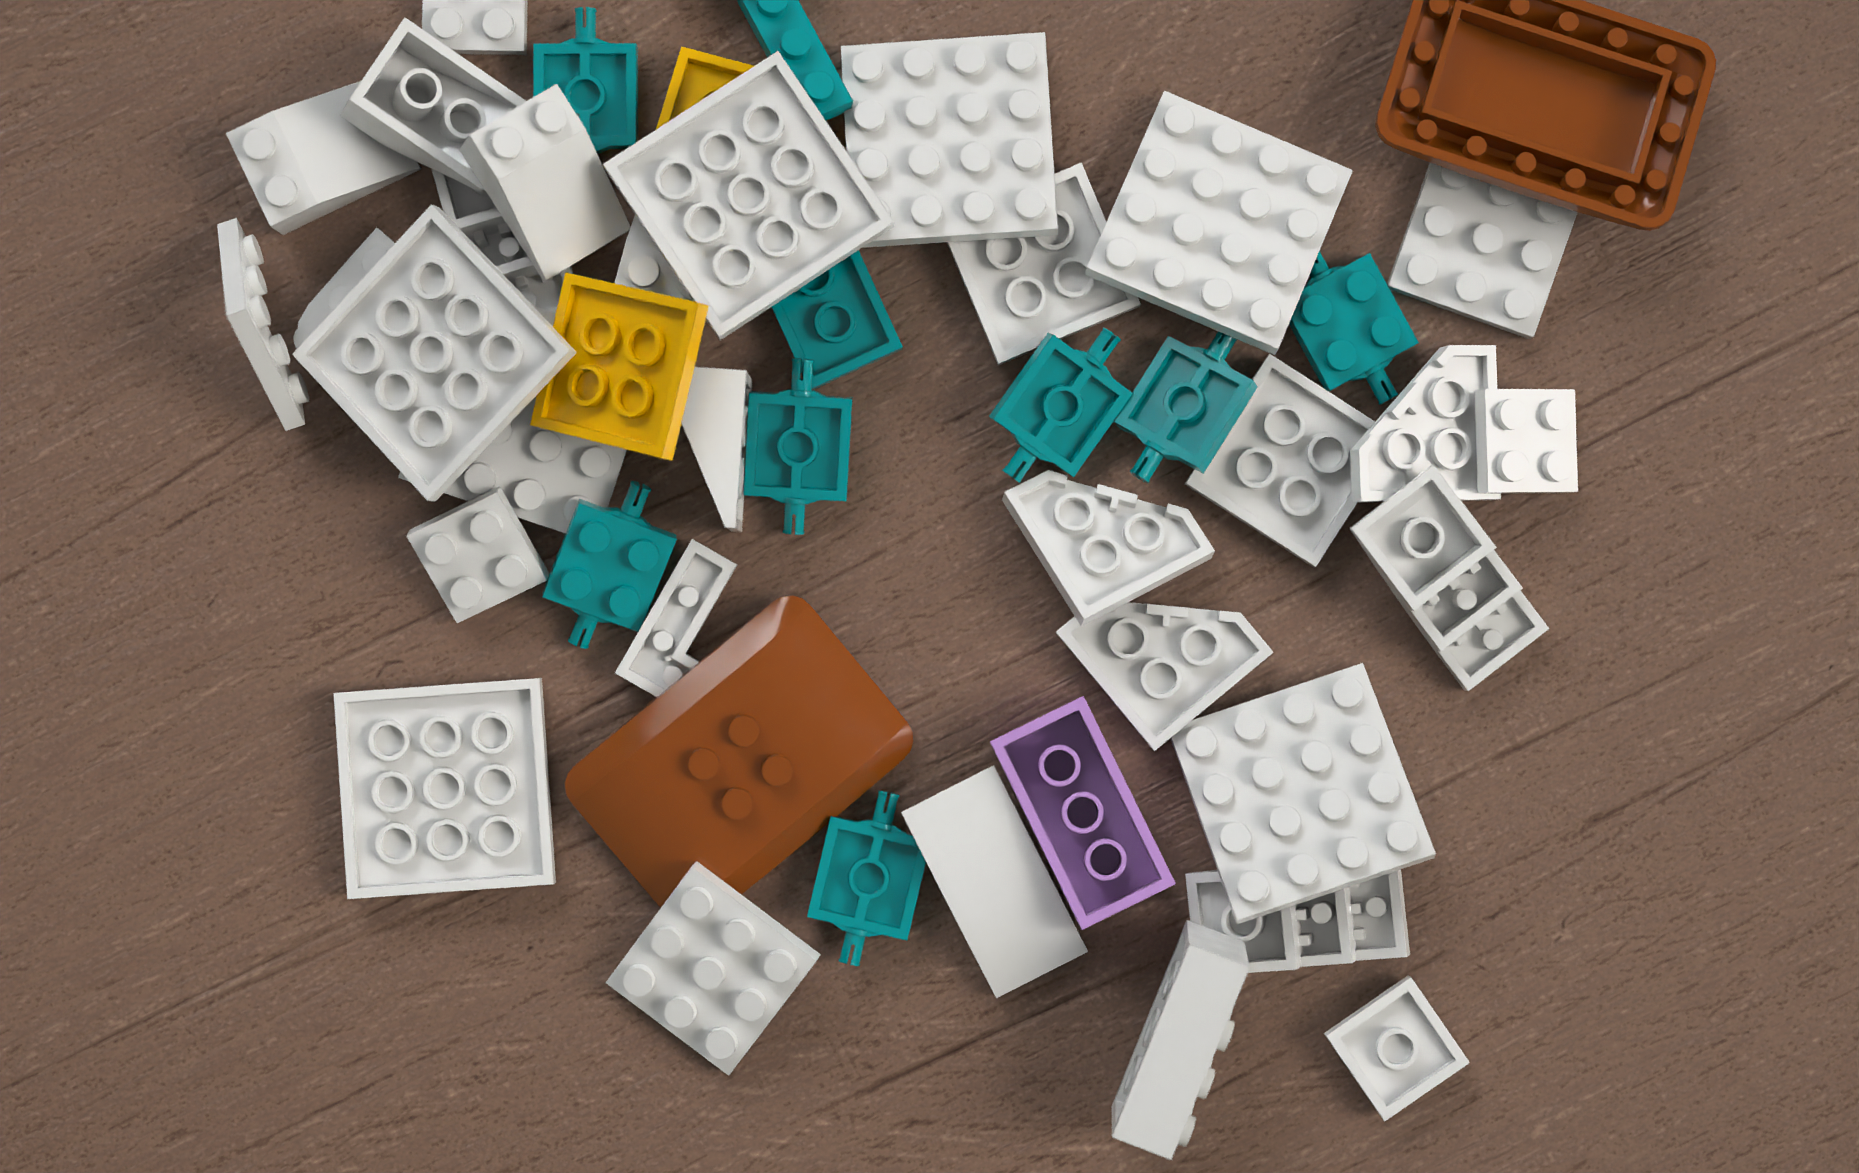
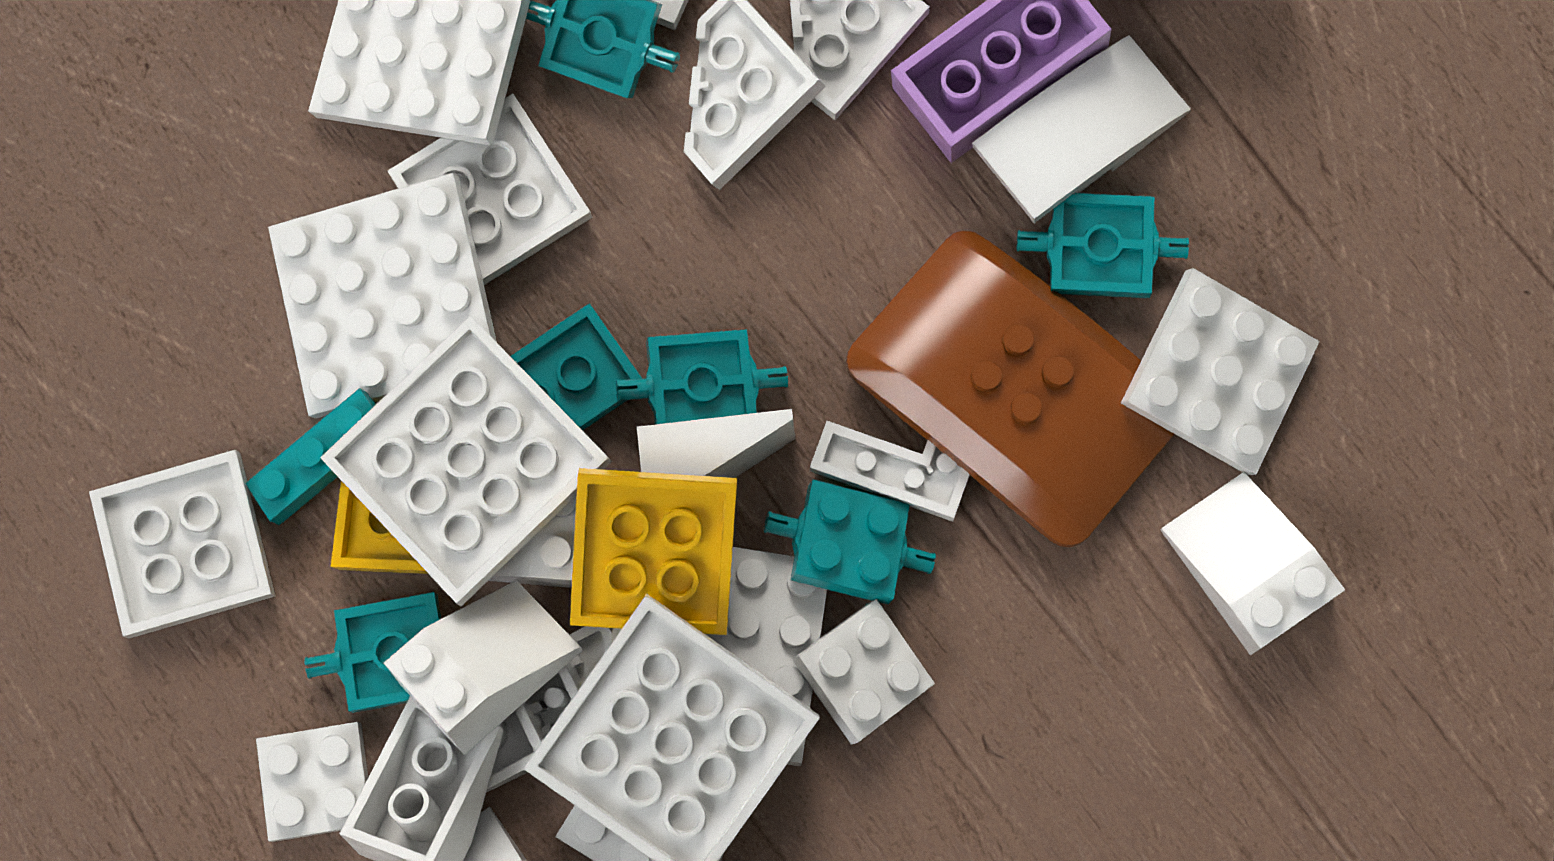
camera: 90 degrees left, 10 degrees down
white plate [334,678,556,899] -> none
teal plate [989,327,1133,483] -> none
none -> white slope [1160,472,1345,655]

